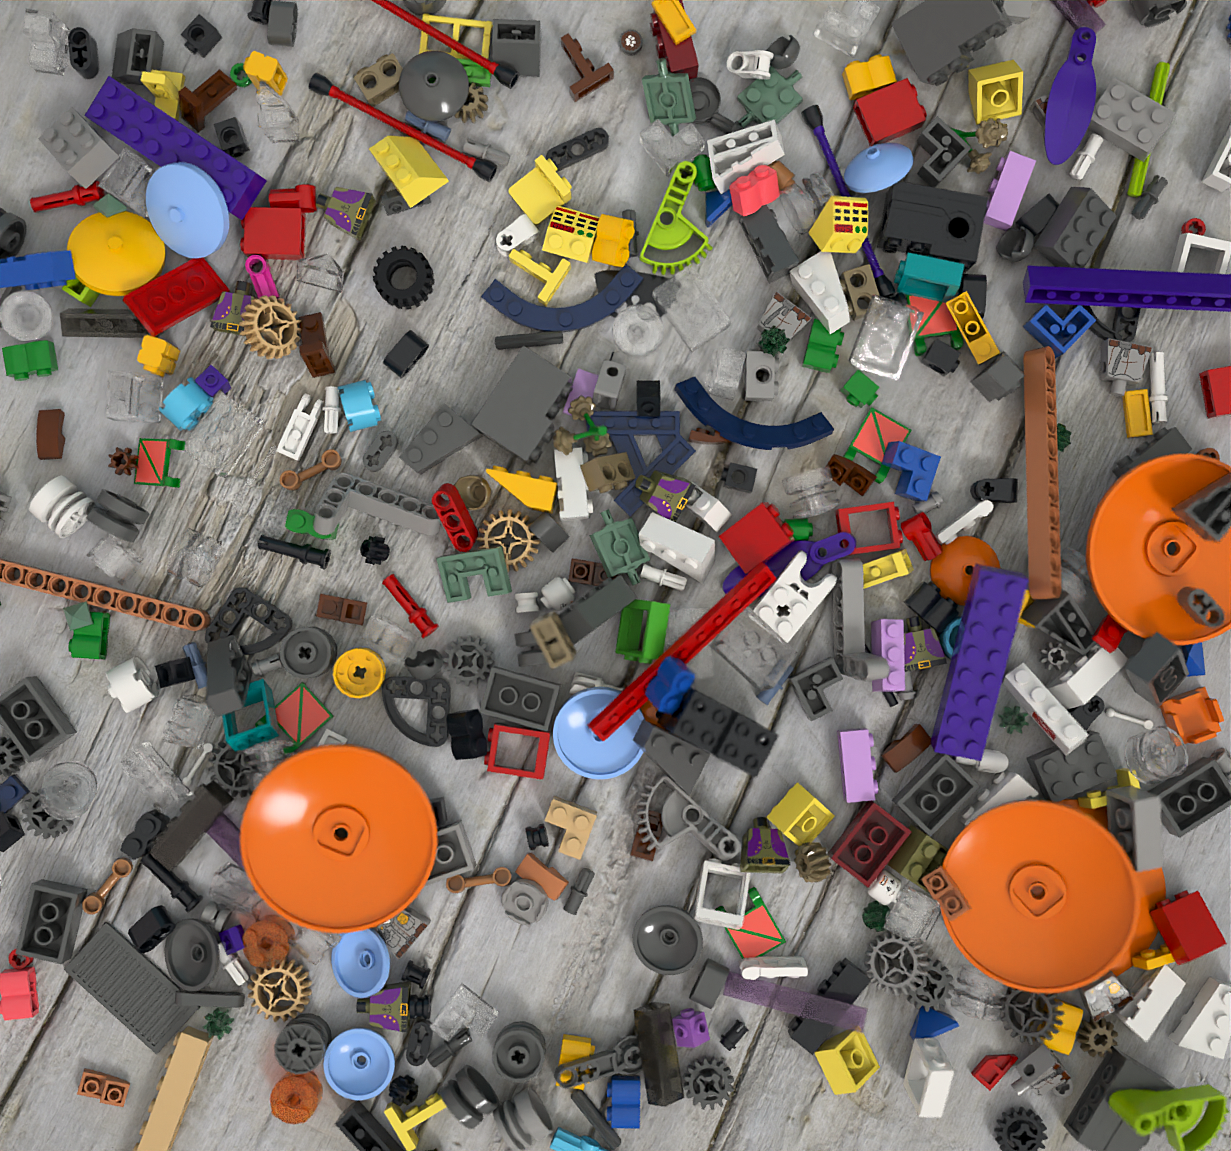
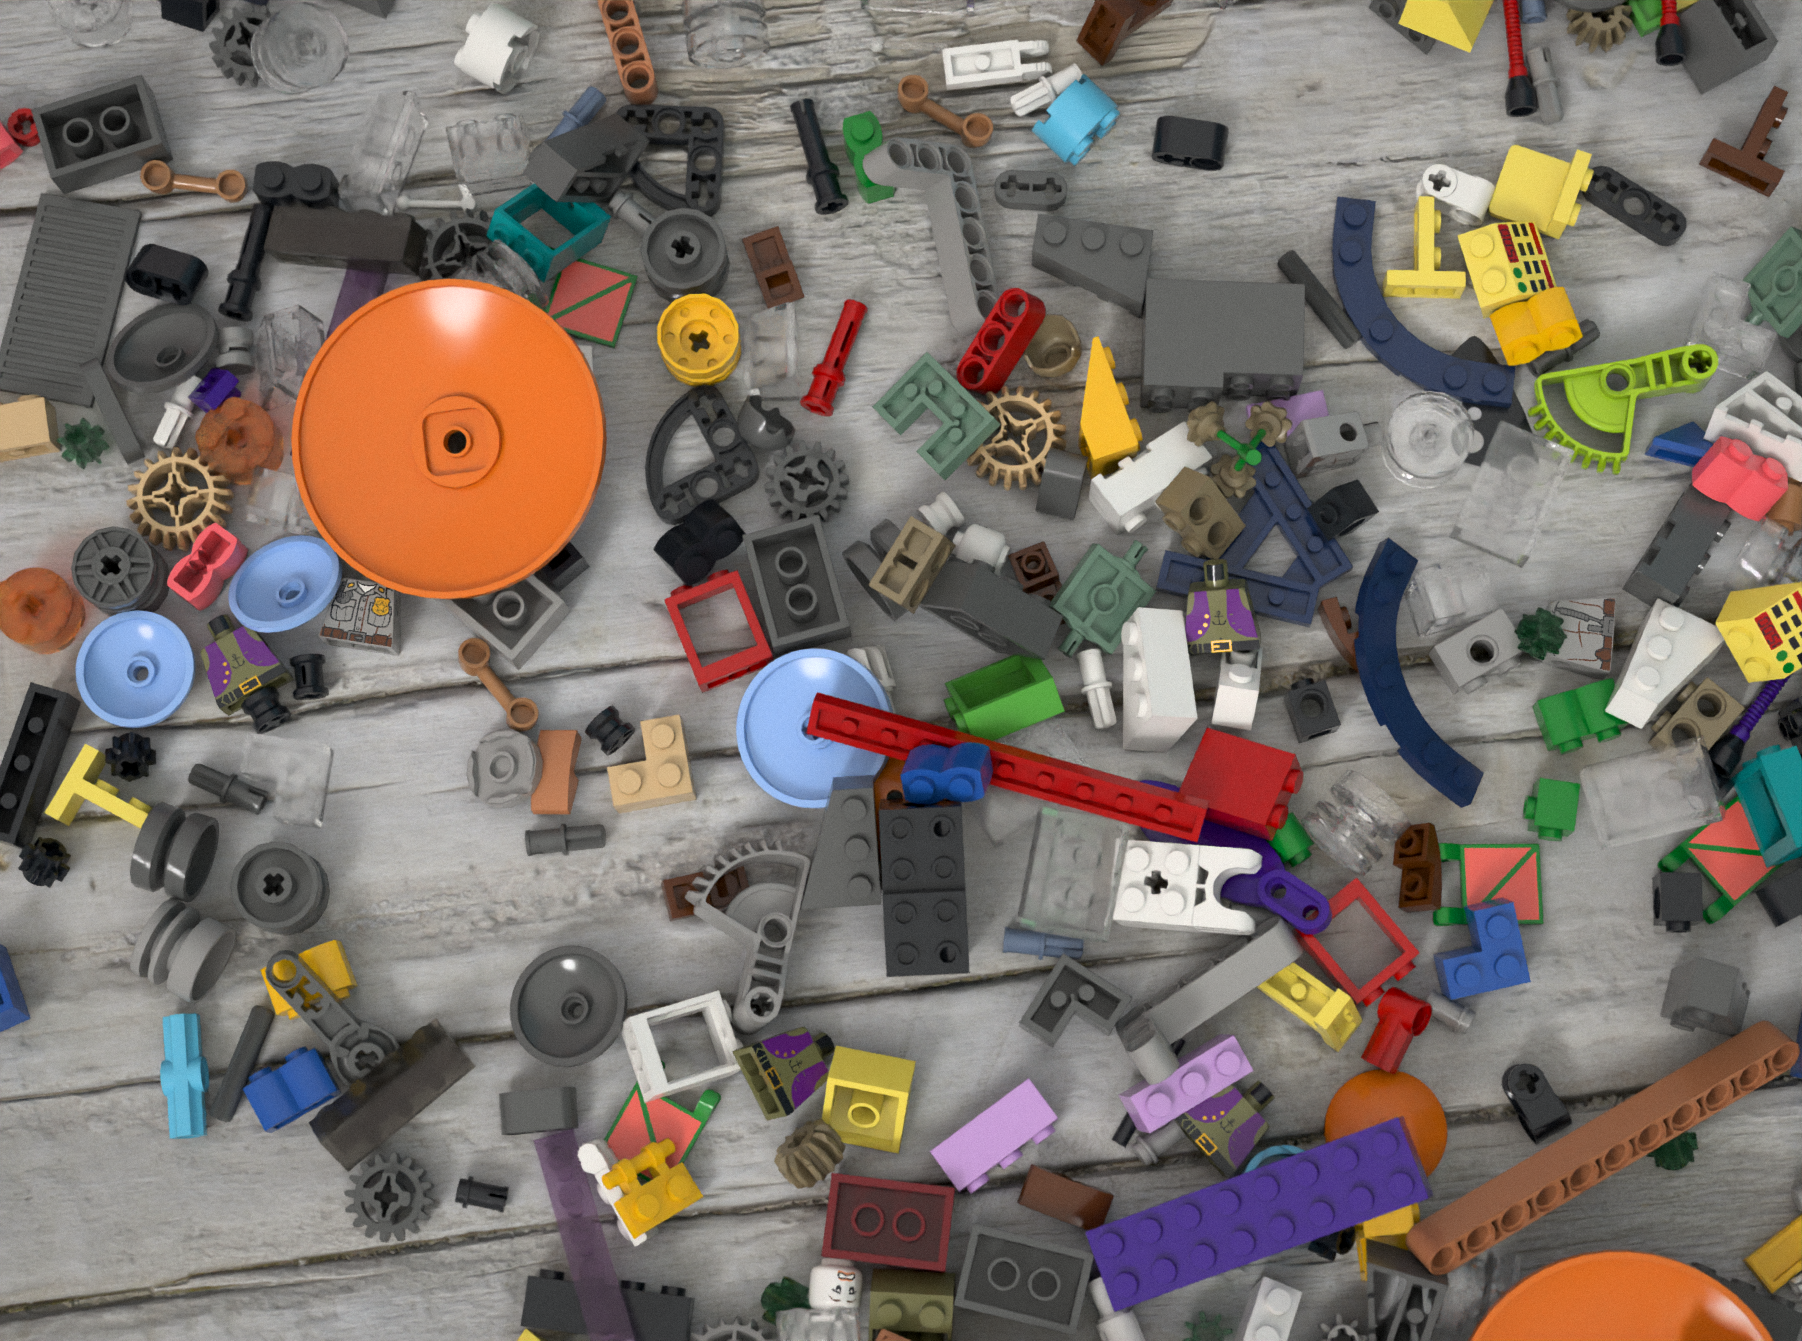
camera: 65 degrees right, 10 degrees down
black brick [155,657,195,688] -> none
black gear [360,536,390,565] -> none
black tyre [373,246,435,310] -> none
black beam [406,1019,434,1066] -> none
medium lavender brick [672,1008,710,1048] -> none
green brick [691,154,716,192] -> none
black brick [904,581,960,634] -> none
white hinge [934,500,994,545] -> none
yellow slope [946,291,1001,365] -> none
none -> coral brick [167,523,248,611]
none -> yellow plate [602,1138,703,1239]

